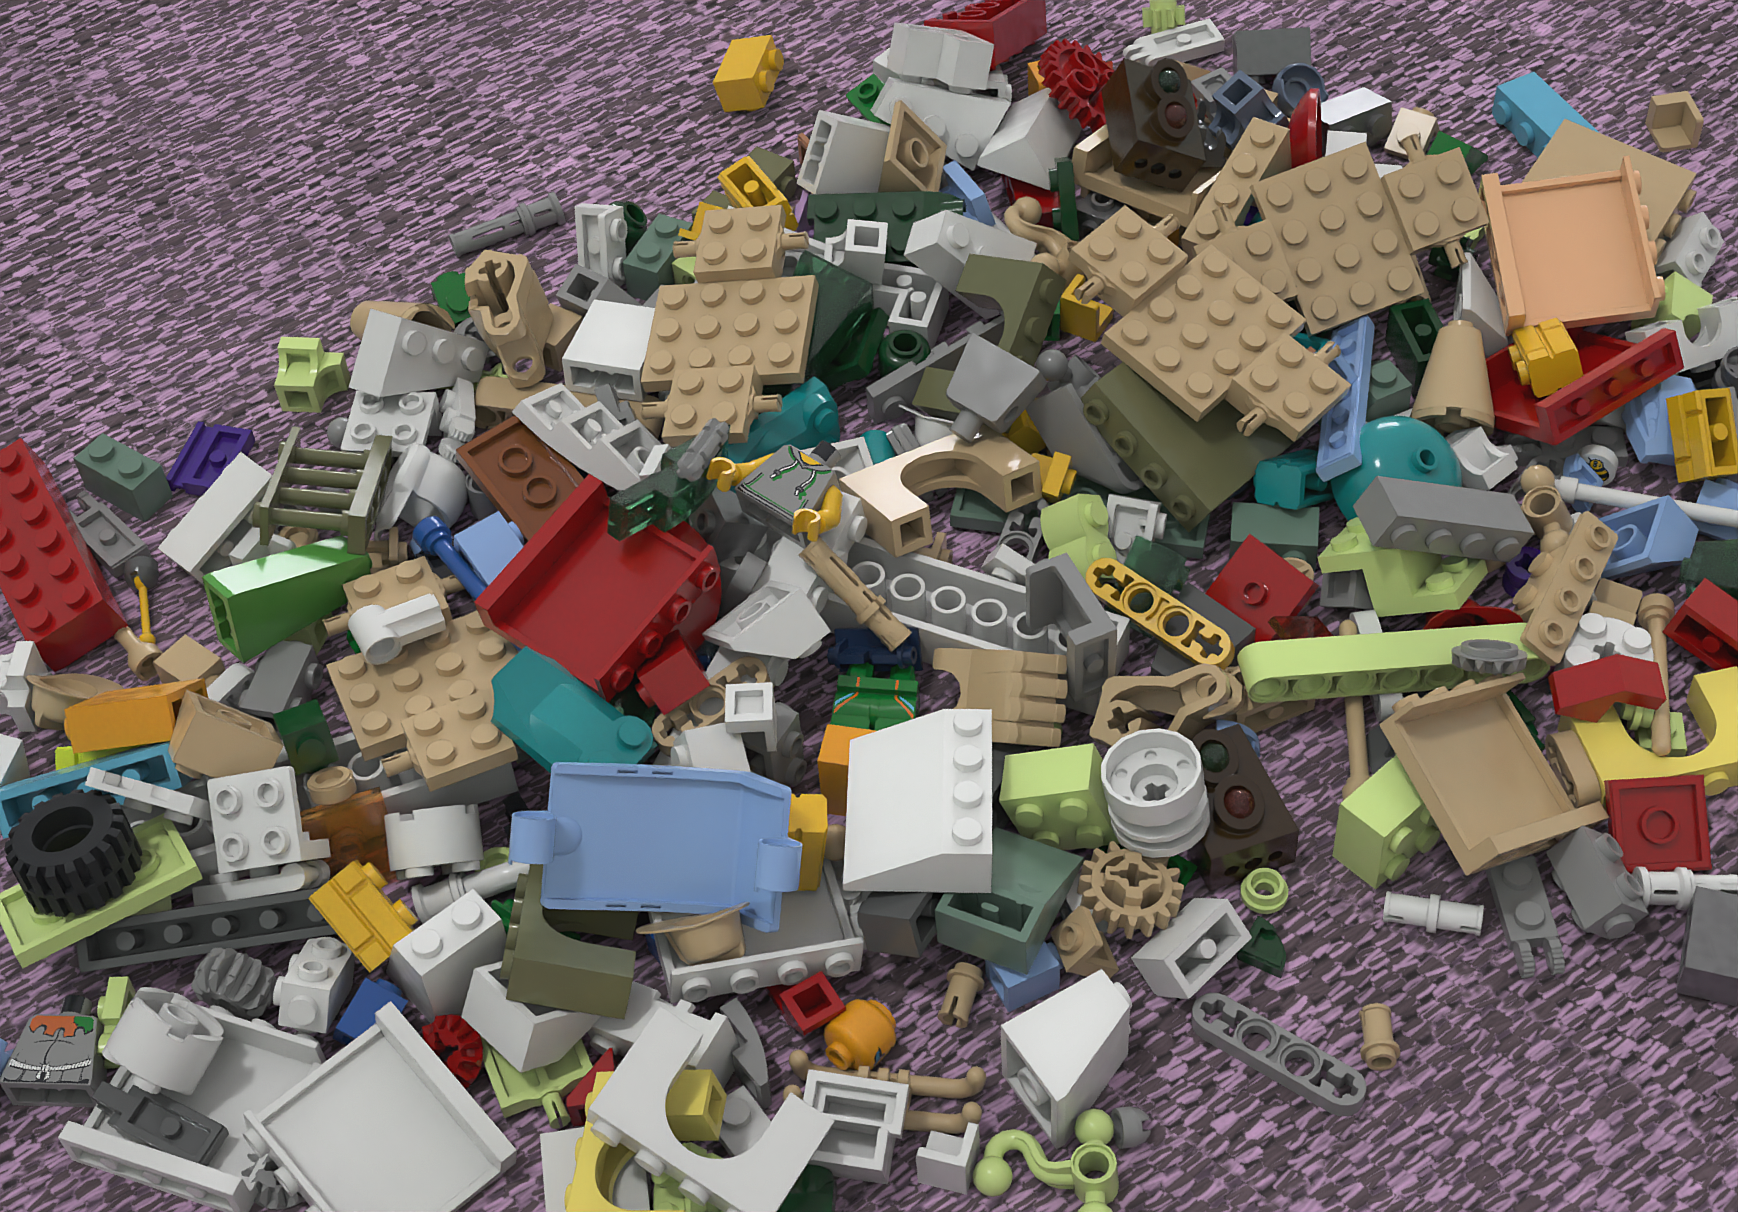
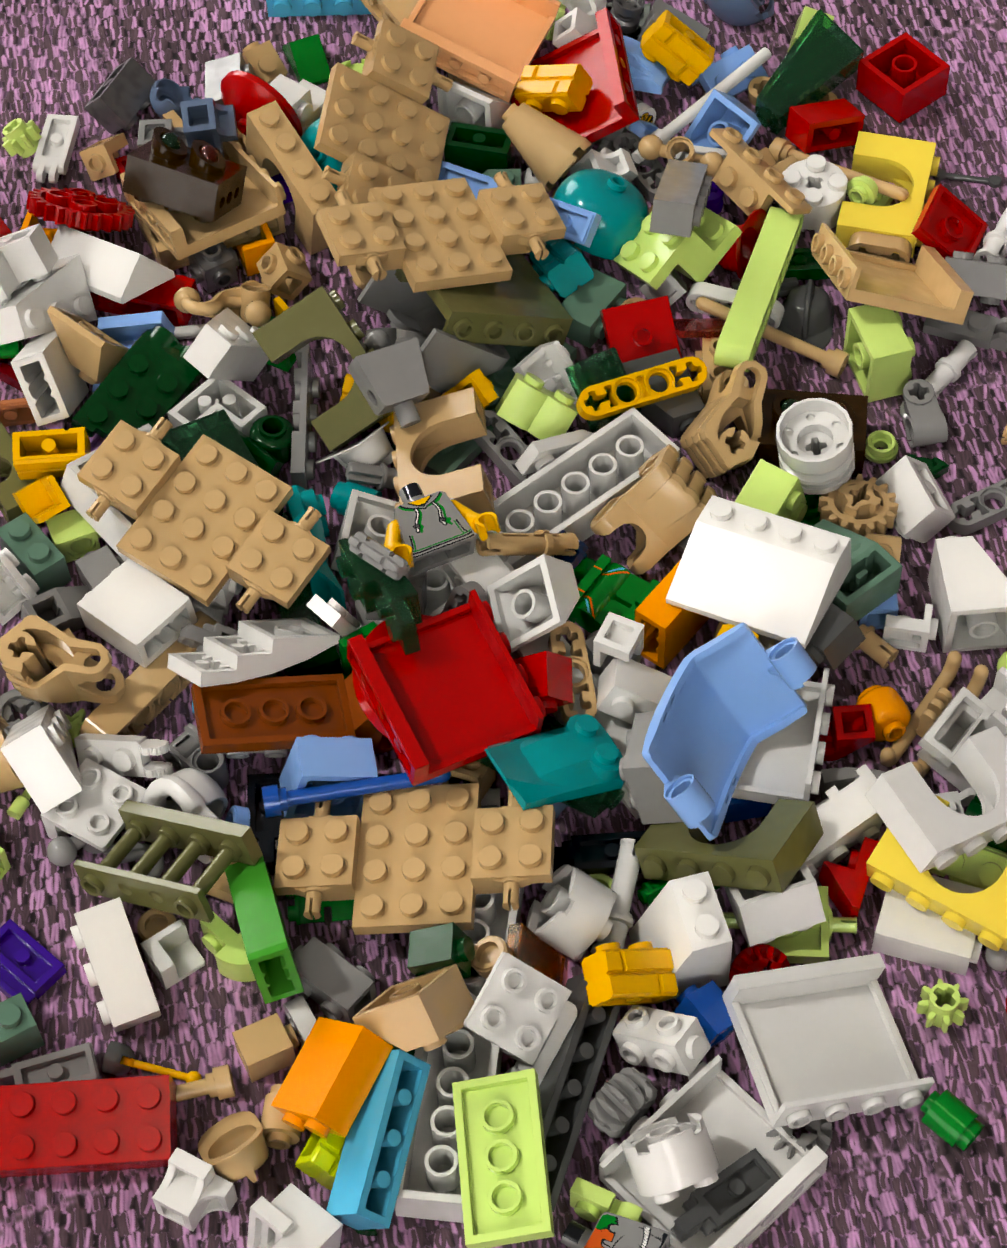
camera: 65 degrees left, 5 degrees up
black tyre [4,789,143,917] -> none
white wing [85,767,212,825] -> none
white piece [348,593,446,665] -> none
tan piece [636,901,750,966] -> none
white brick [822,219,888,285] -> none
light grey panel [1026,552,1117,702] -> none
dark green hinge [1048,157,1079,242] -> none
light grey gear [1451,639,1527,675] -> none
red slope [1548,654,1667,723] -> none
none -> white bracket [882,603,939,653]
none -> light grey piece [900,379,948,448]

